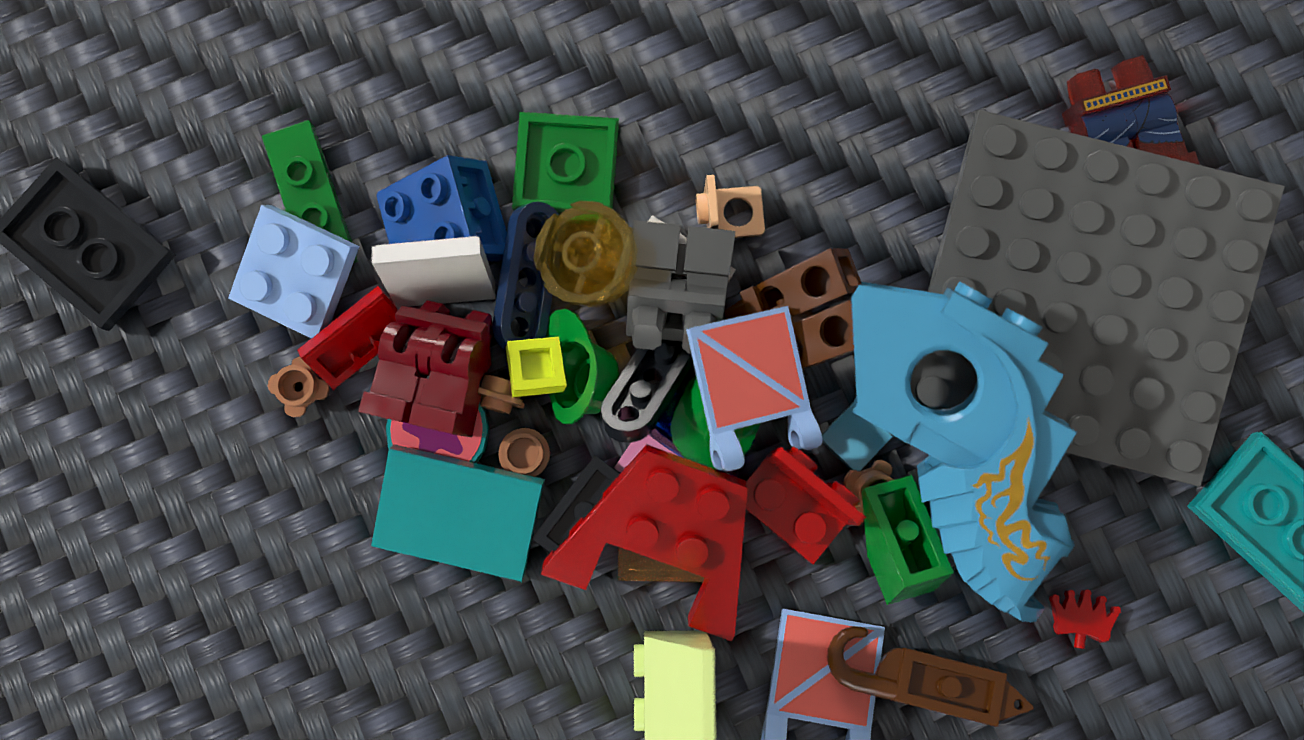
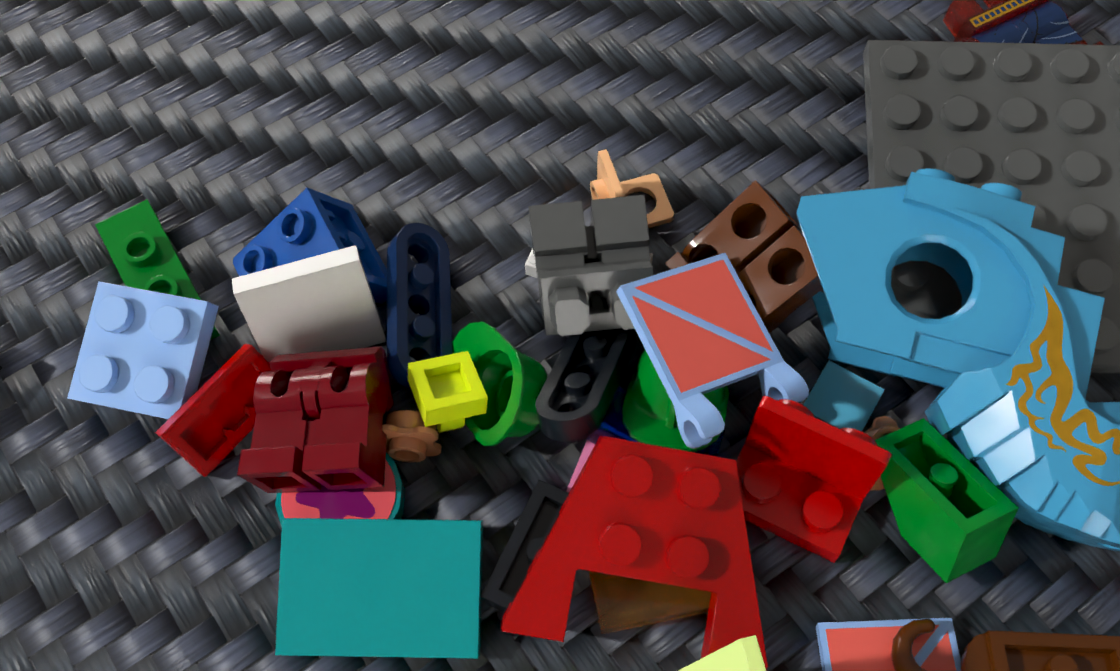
camera: 10 degrees left, 20 degrees down
nougat plate [268,357,330,417] -> none
nougat plate [498,428,550,477] -> none
green tile [512,112,619,219] -> none
clear yellow cylinder [534,201,638,307] -> none

